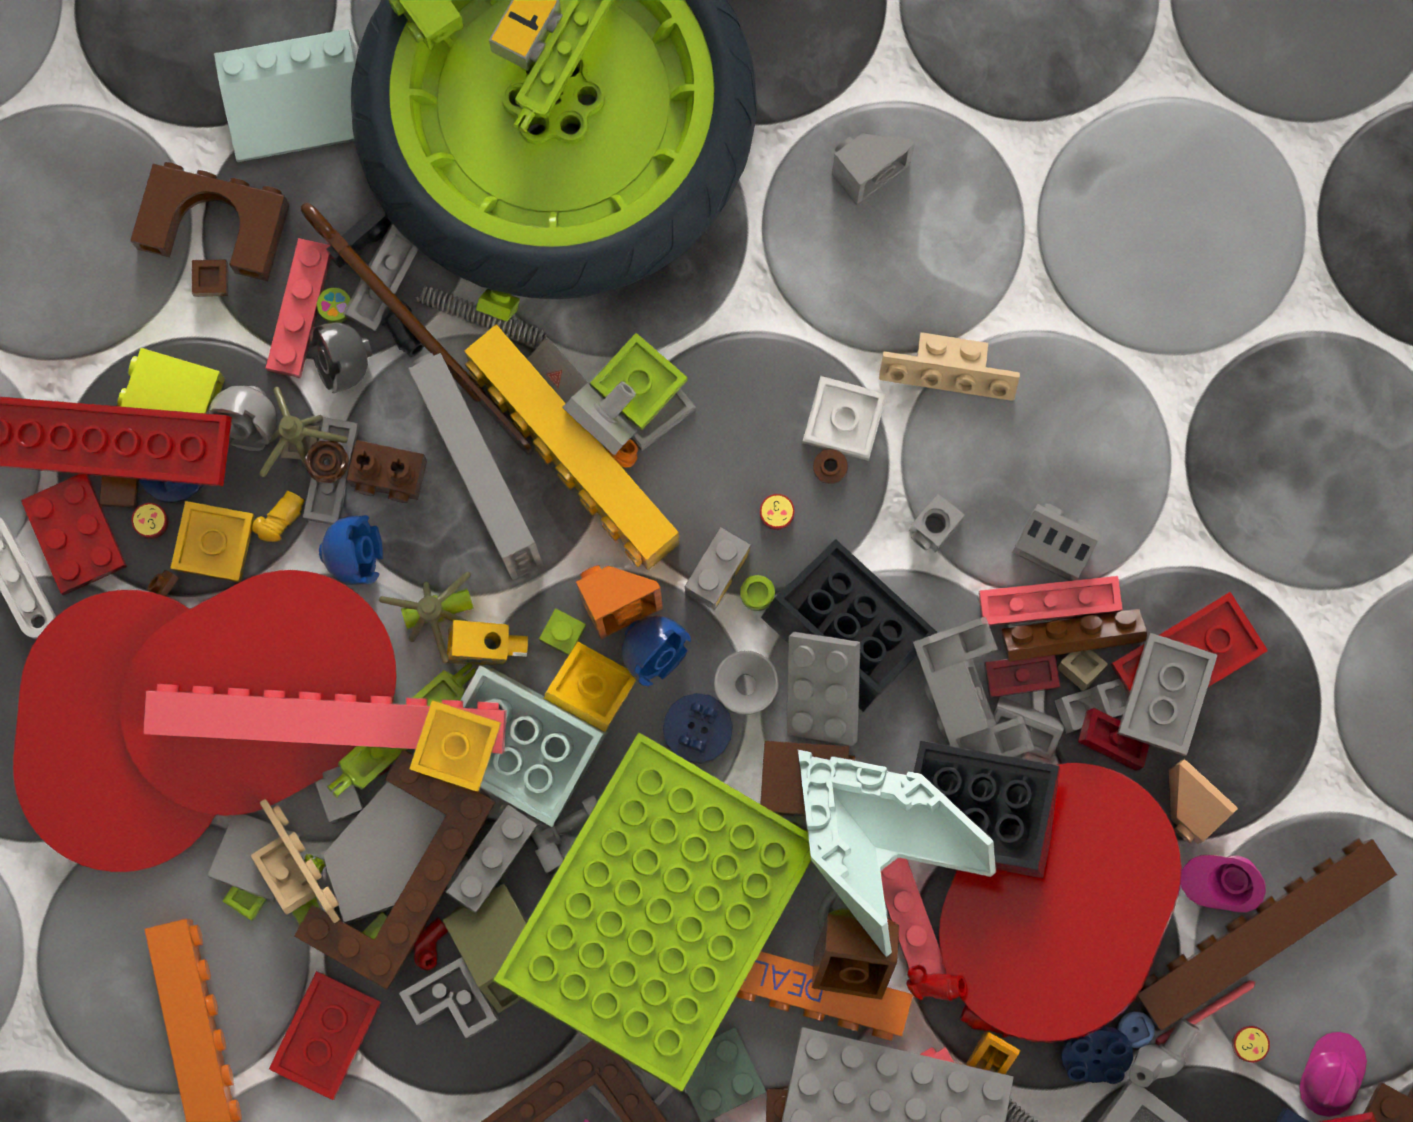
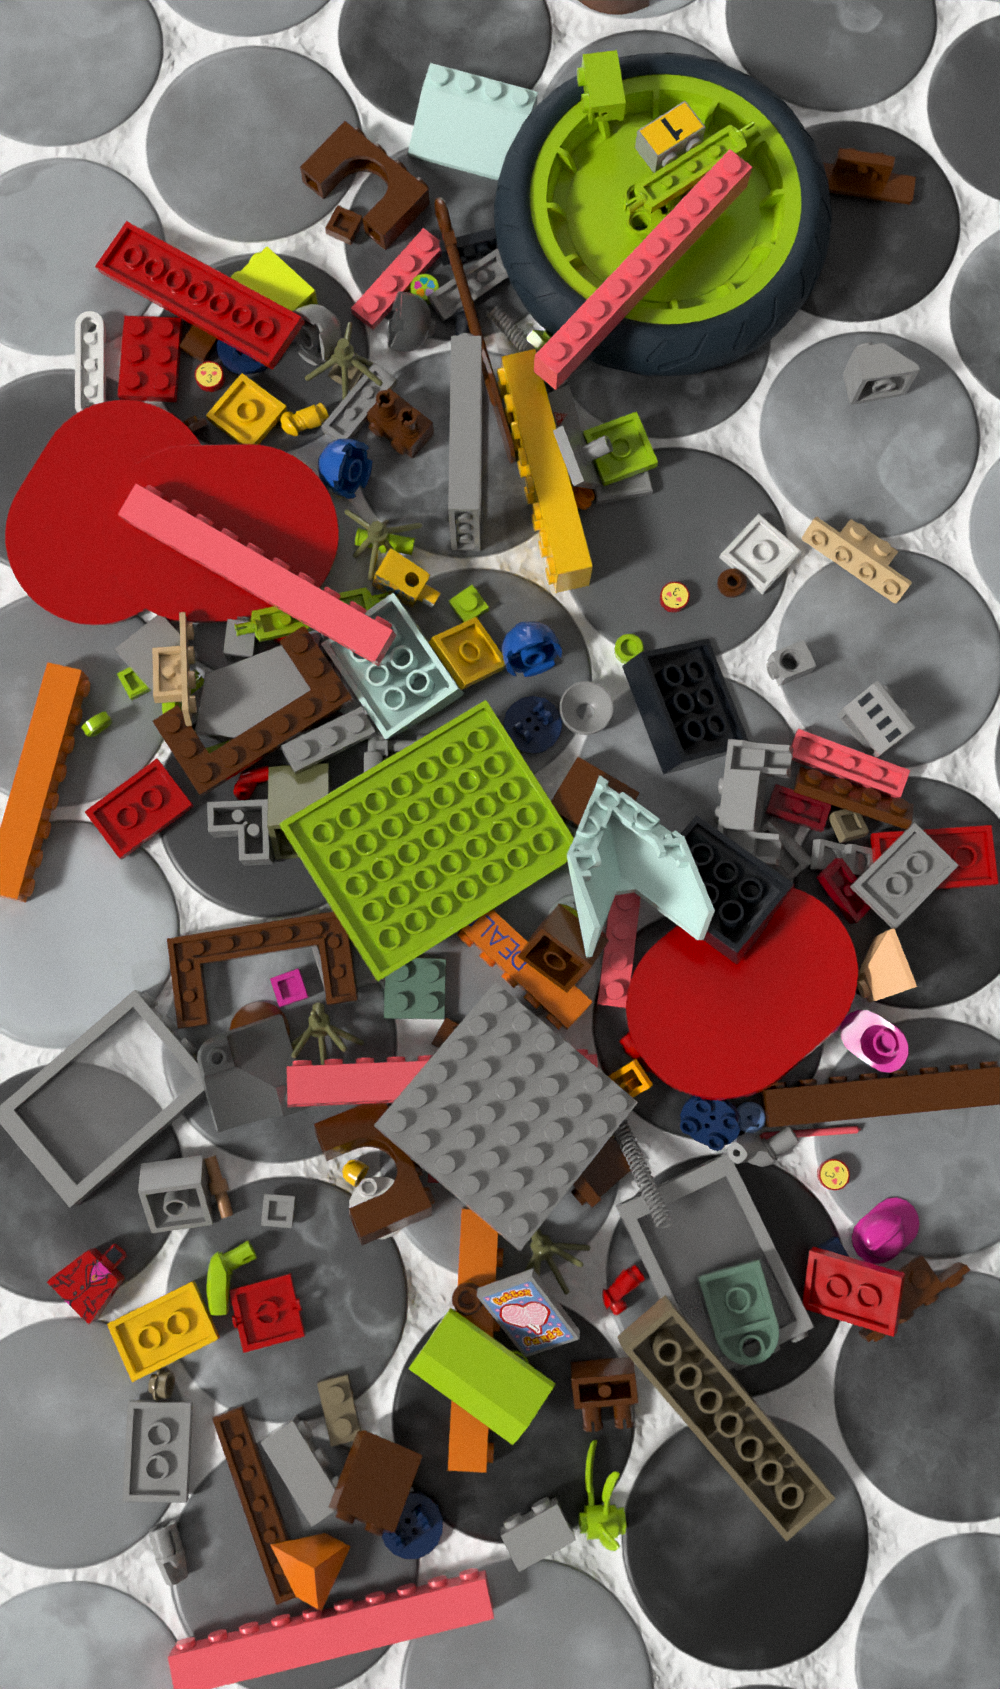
camera: 25 degrees right, 0 degrees up
reddish brown plate [304,441,349,483] -> none
yellow plate [409,700,501,792] -> none
orange slope [576,565,663,640] -> none
light grey brick [684,527,751,610] -> none
light grey plate [787,632,860,746] -> none
red arm [906,965,966,1001] -> none
none -> lime tile [81,711,112,737]
none -> coral brick [534,149,752,390]

